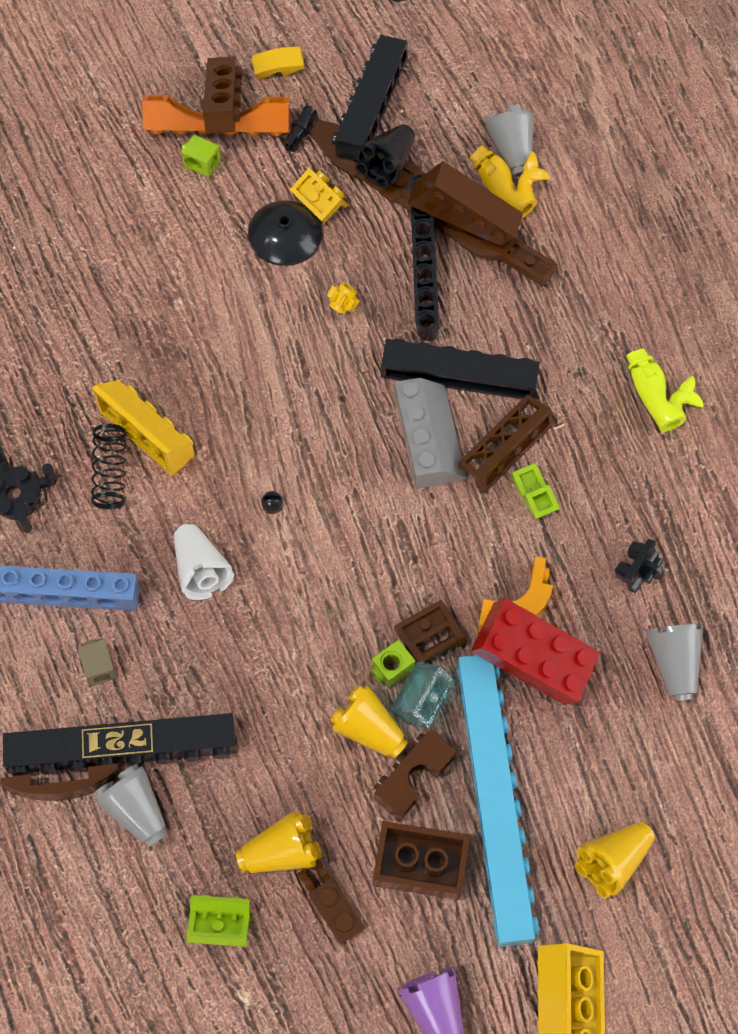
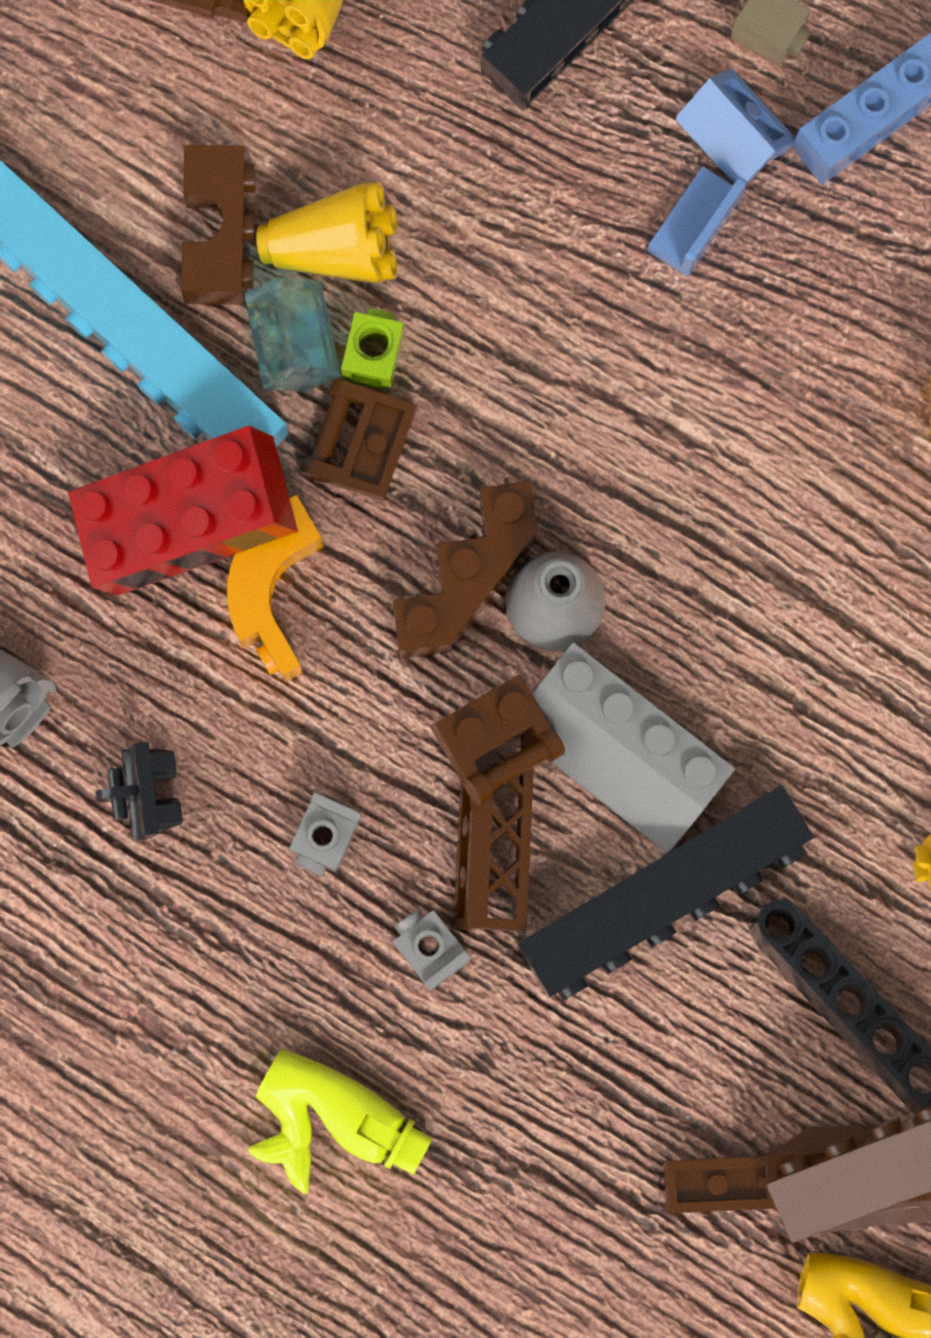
camera: 135 degrees right, 15 degrees up
white cone [173,524,234,600] -> none
black hinge [261,491,283,514] -> none
reddish brown brick [372,821,470,901] -> none
lime slope [510,463,560,520] -> none
none -> light grey brick [289,792,362,877]
none -> light grey brick [392,909,471,992]
none -> reddish brown brick [393,481,538,659]
none -> reddish brown plate [430,674,565,805]
none -> light grey cone [505,551,606,652]
none -> medium blue panel [647,166,748,277]
none -> panel [676,68,795,184]

